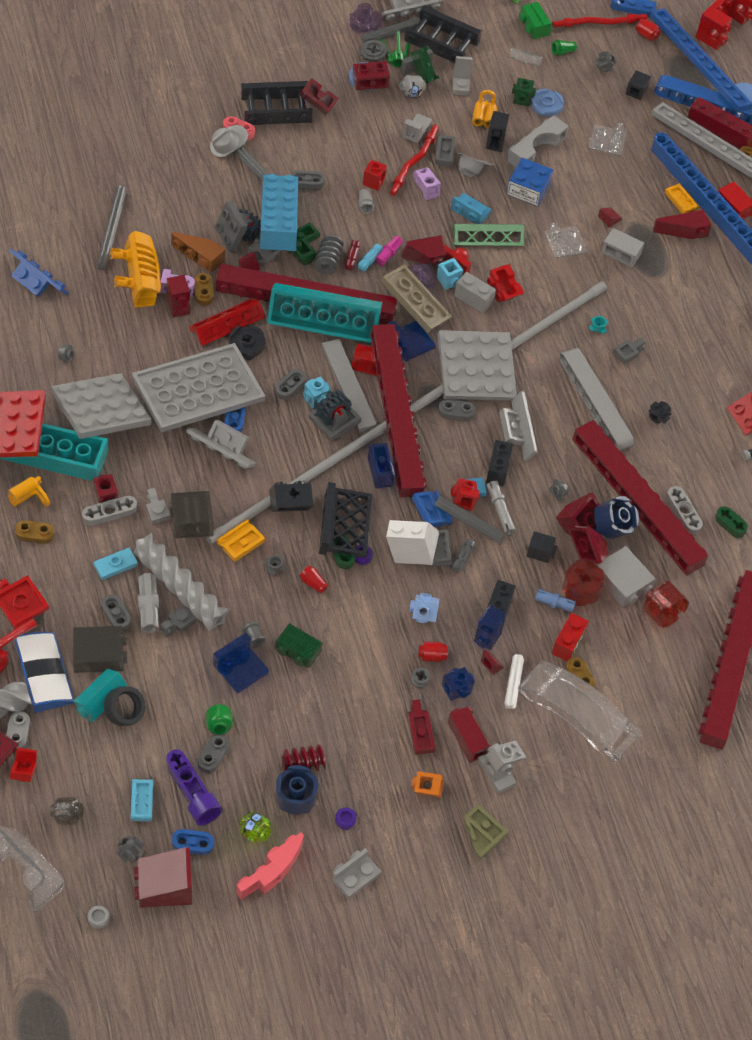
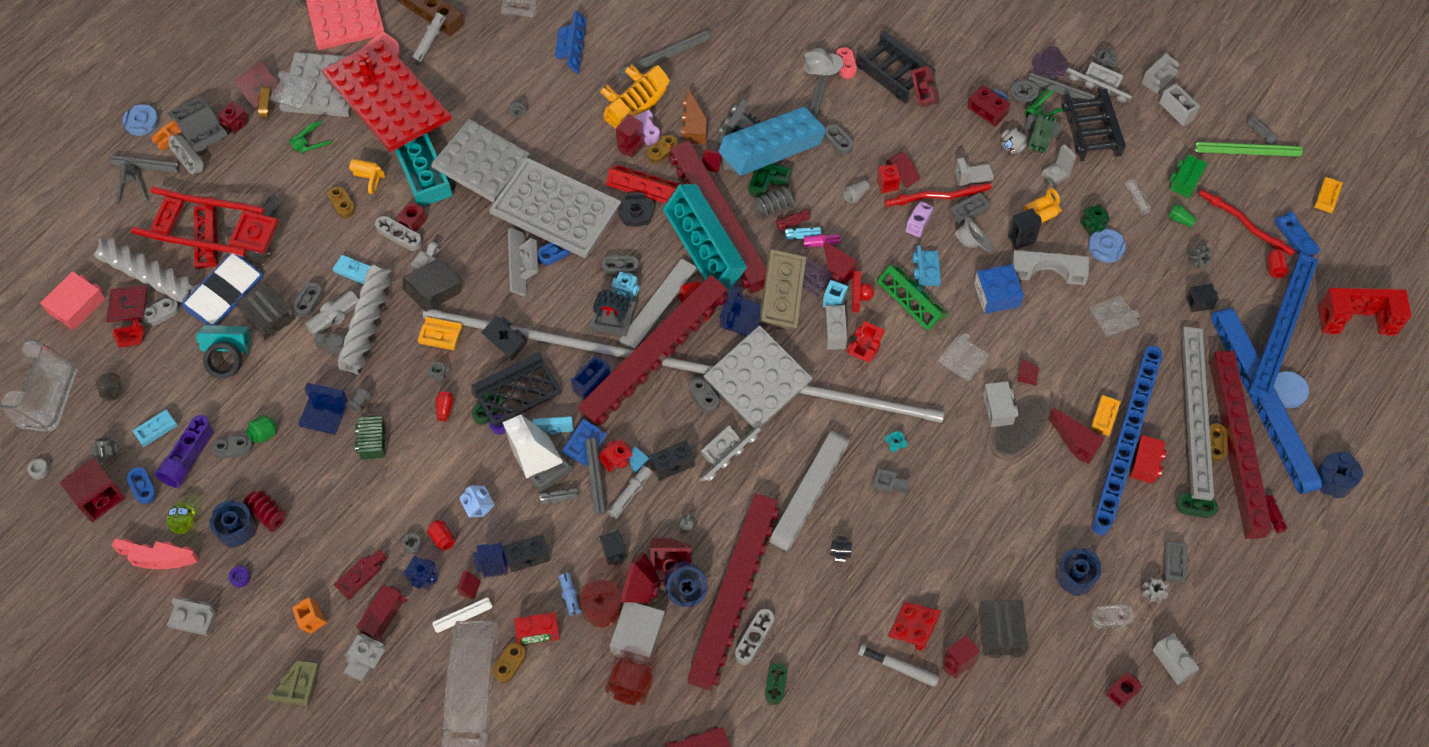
camera: 60 degrees right, 5 degrees up
none -> medium azure plate [533,416,574,435]
none -> dark red panel [886,151,920,188]

